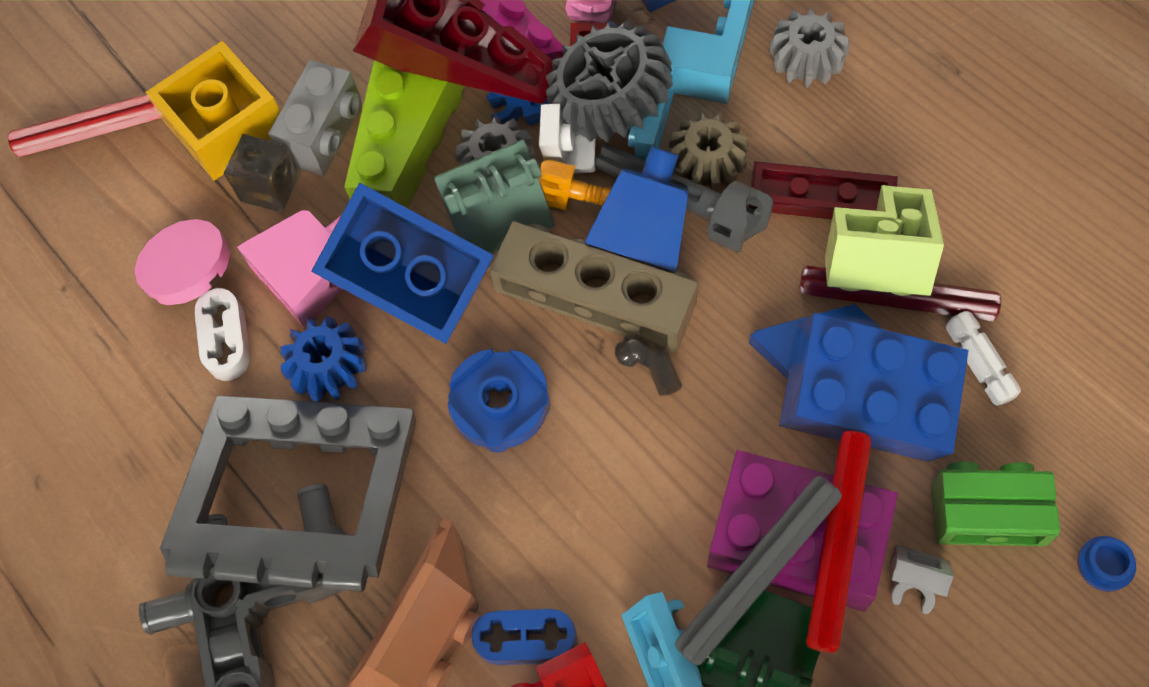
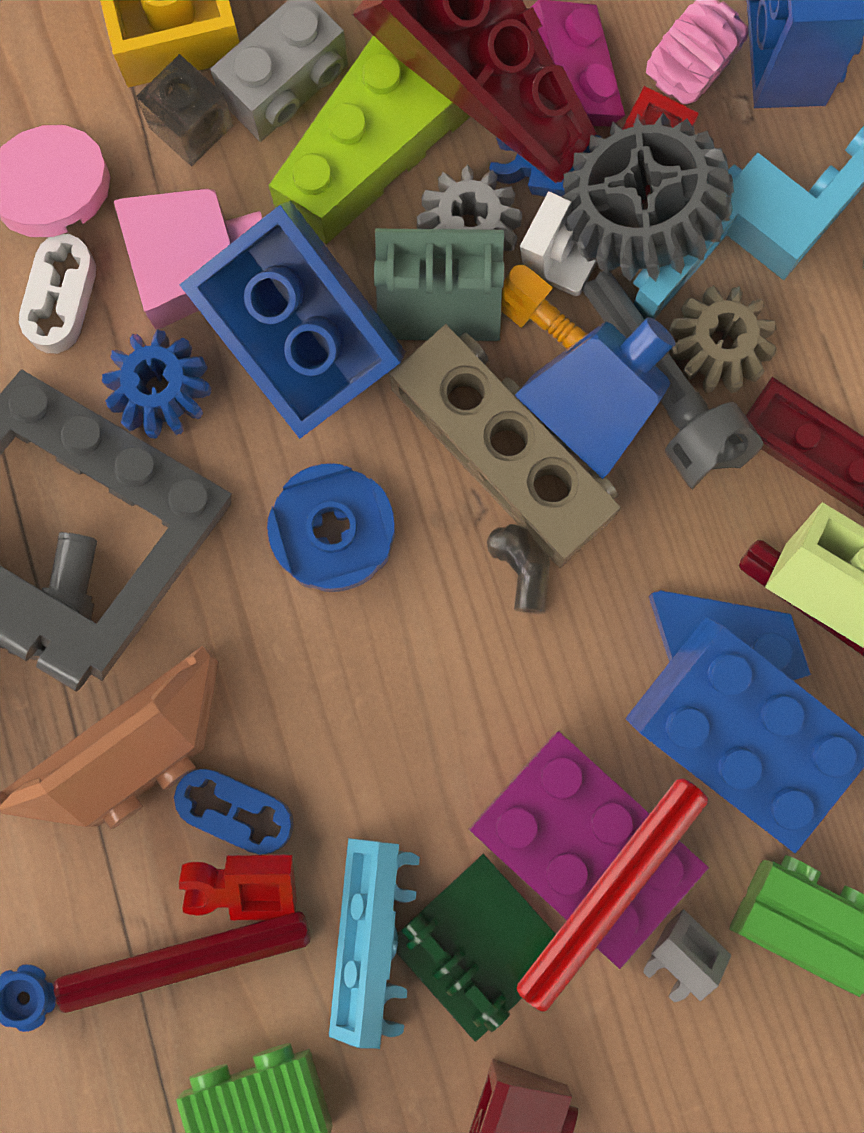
camera: 20 degrees right, 15 degrees up
dark grey axle [675,476,842,666] -> none

